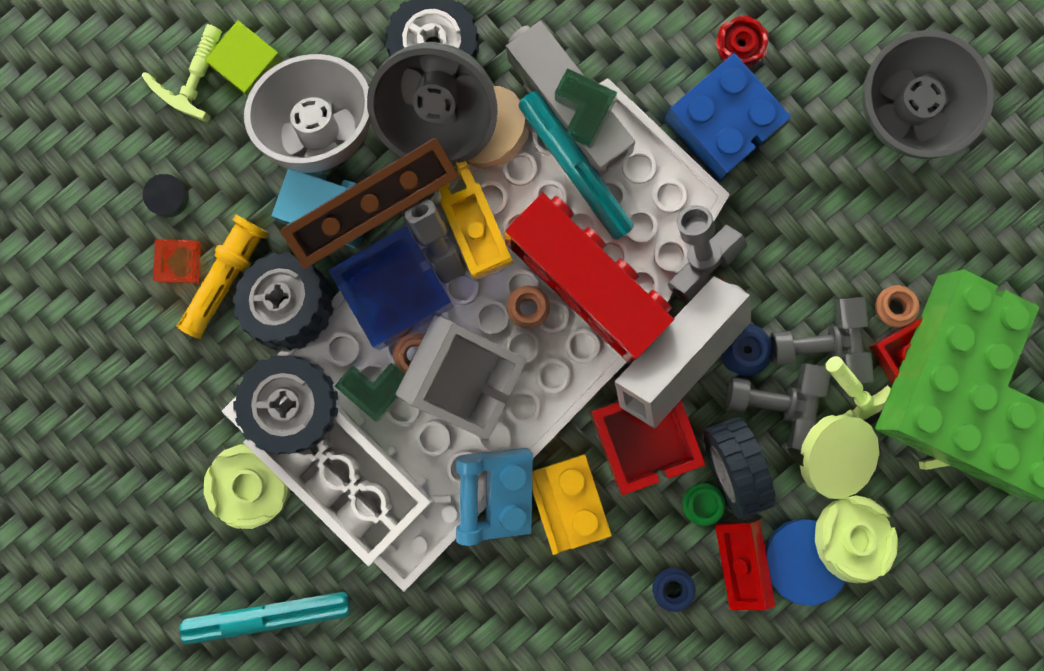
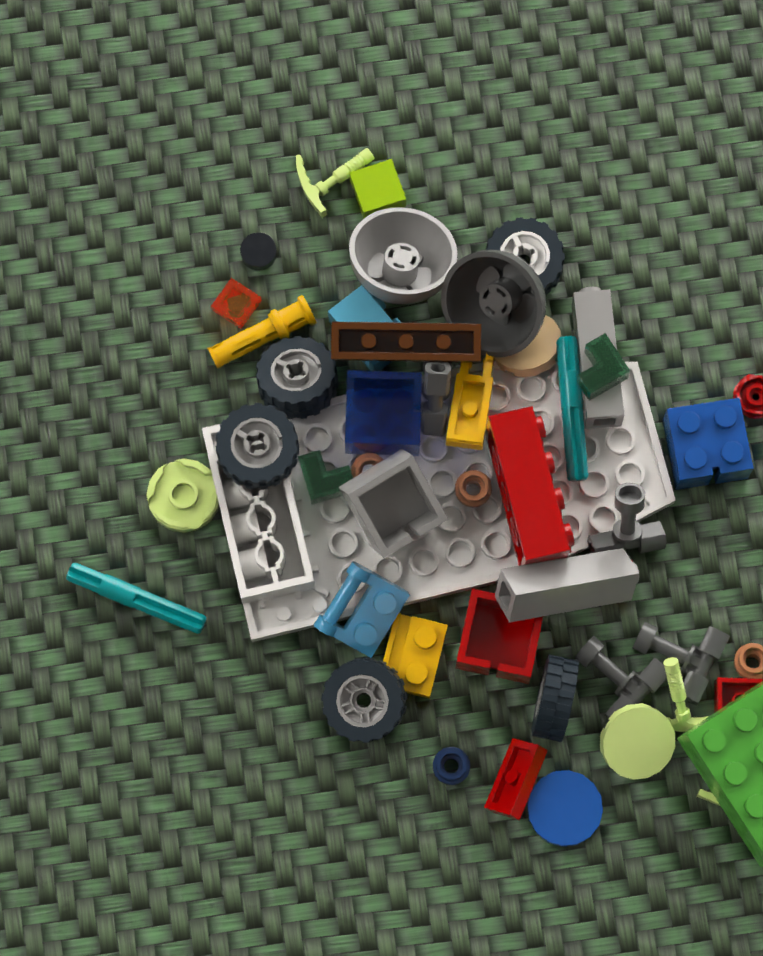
camera: 30 degrees right, 10 degrees down
green plate [682,483,725,526] -> none
dark blue plate [722,324,773,377] -> none
yellowish green tile [815,495,898,584] -> none
none -> black wheel [321,657,408,743]

